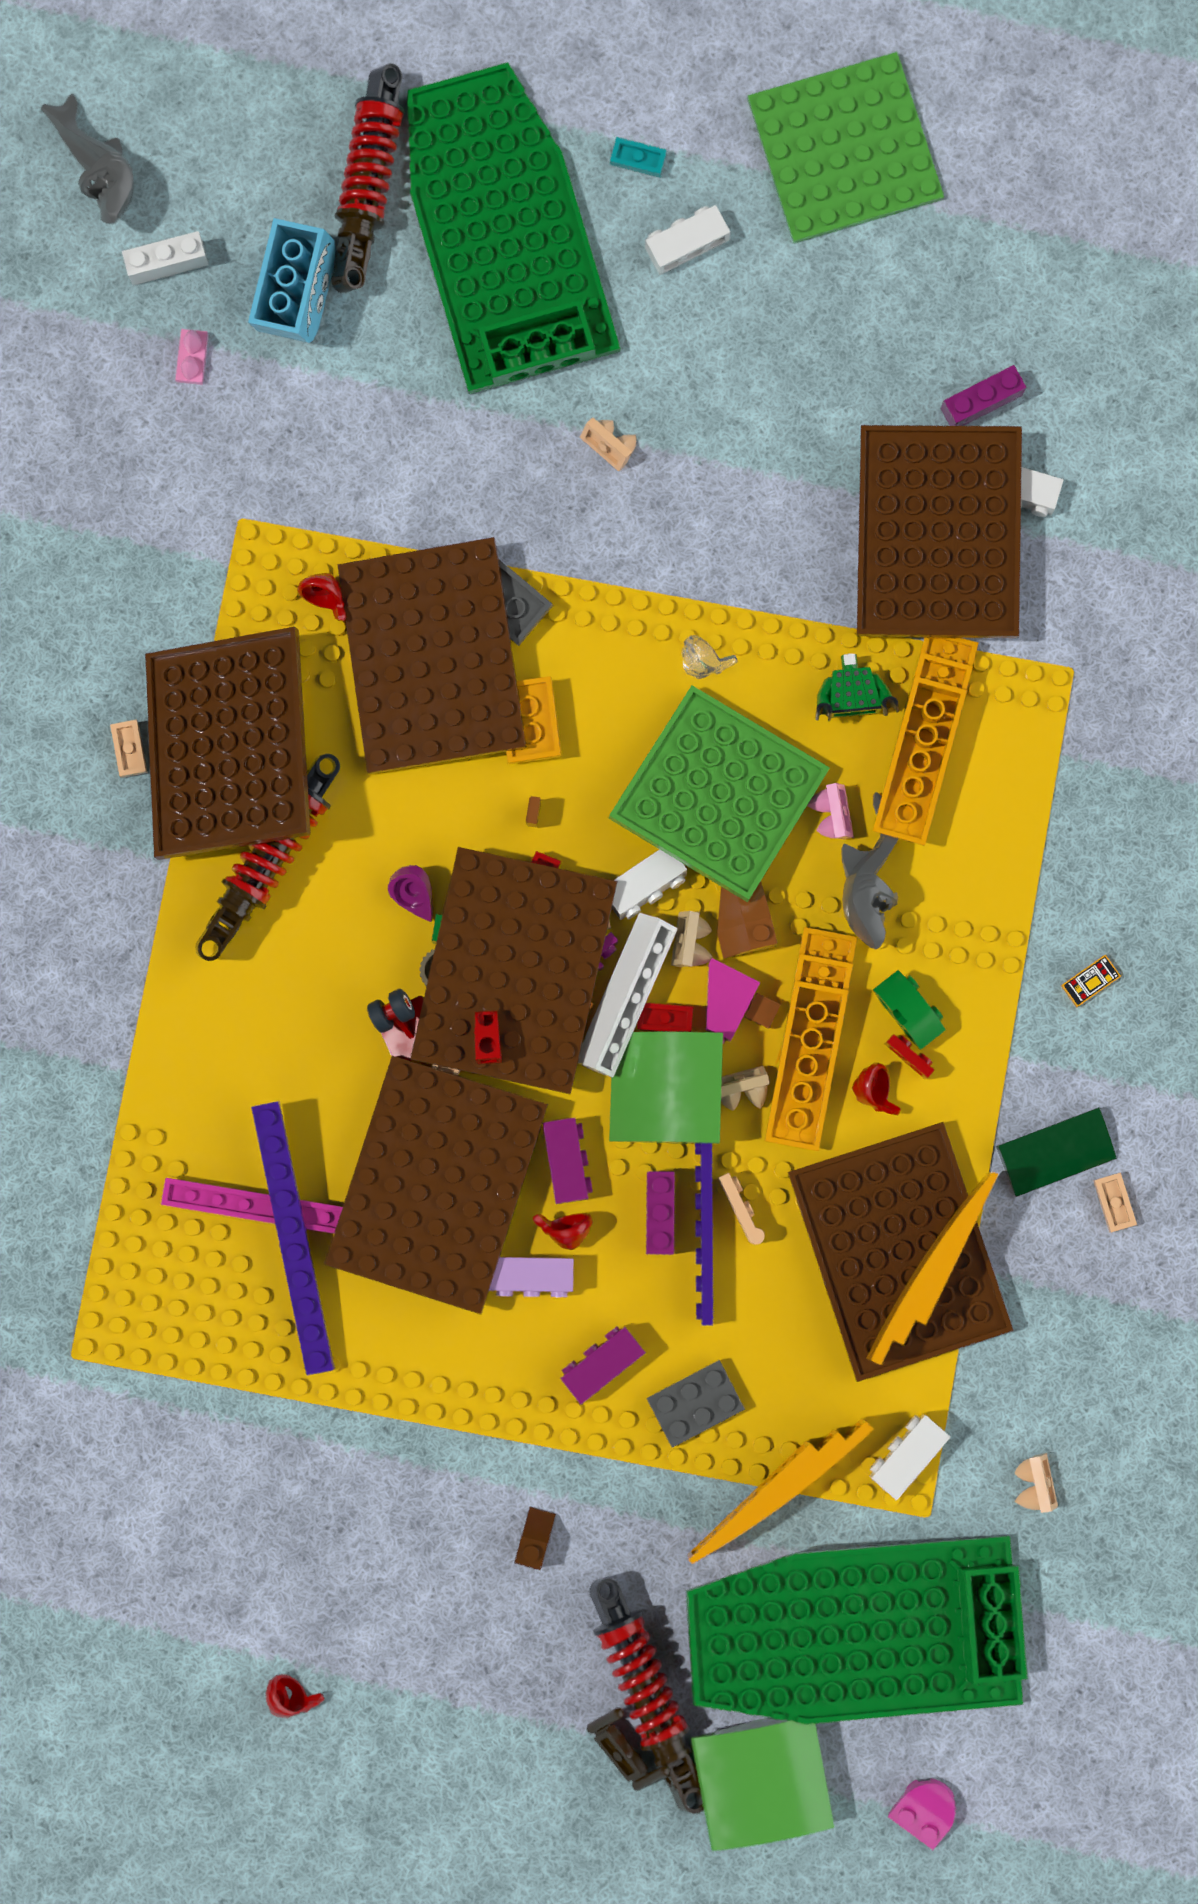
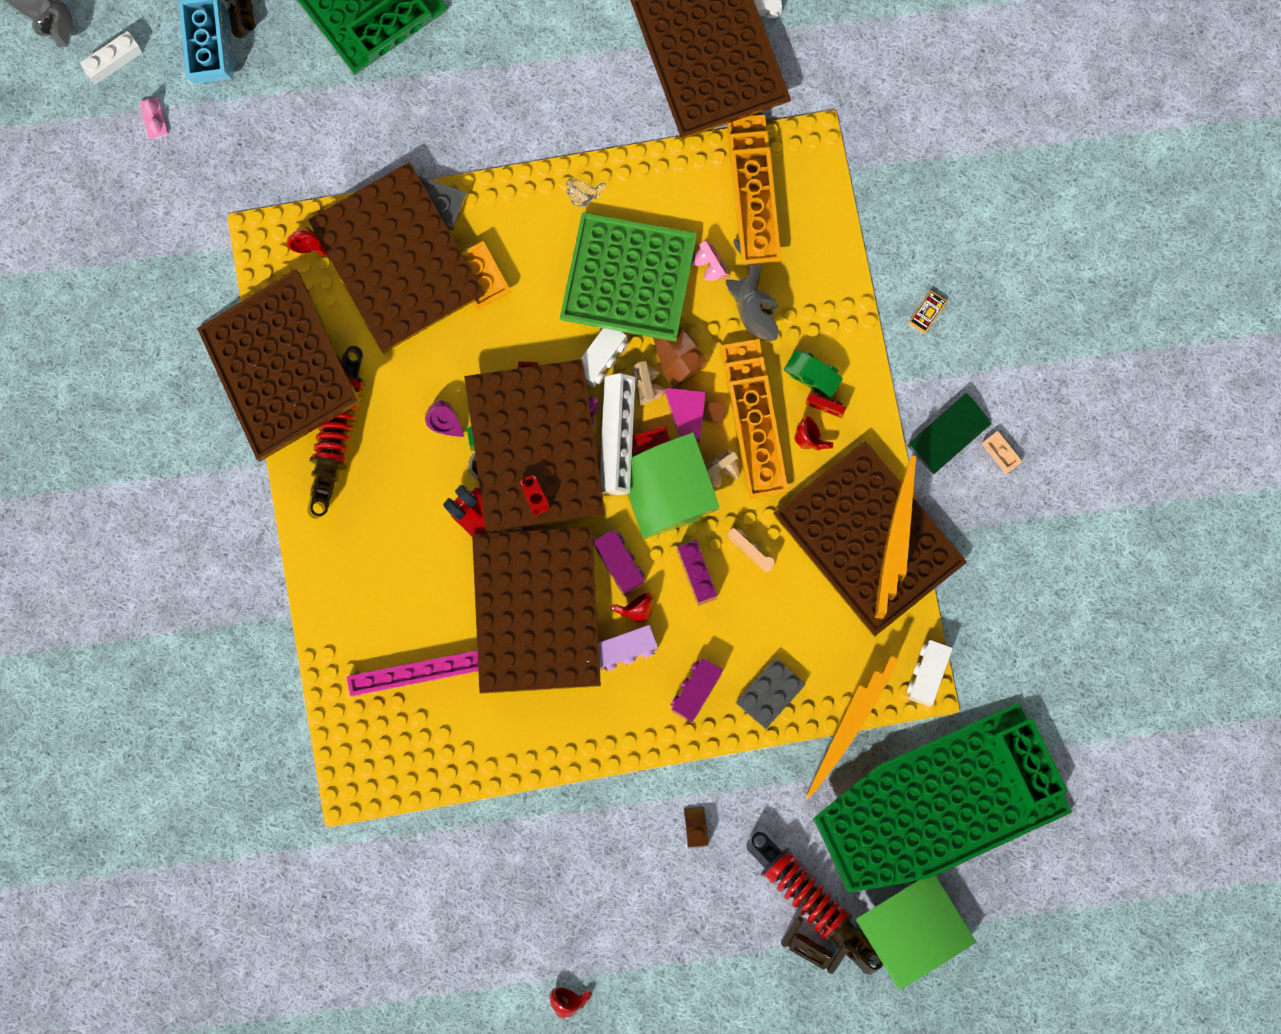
camera: 25 degrees left, 5 degrees down
light nougat plate [110,719,147,778] -> none
dark purple plate [251,1101,335,1375] -> none
dark orange tile [526,796,541,828] -> none
light nougat tile [580,418,636,472] -> none
dark purple plate [695,1143,713,1325] -> none
green torso [815,654,899,721] -> none
dark pink slope [888,1779,956,1850] -> none
light nougat tile [1014,1453,1058,1513] -> none

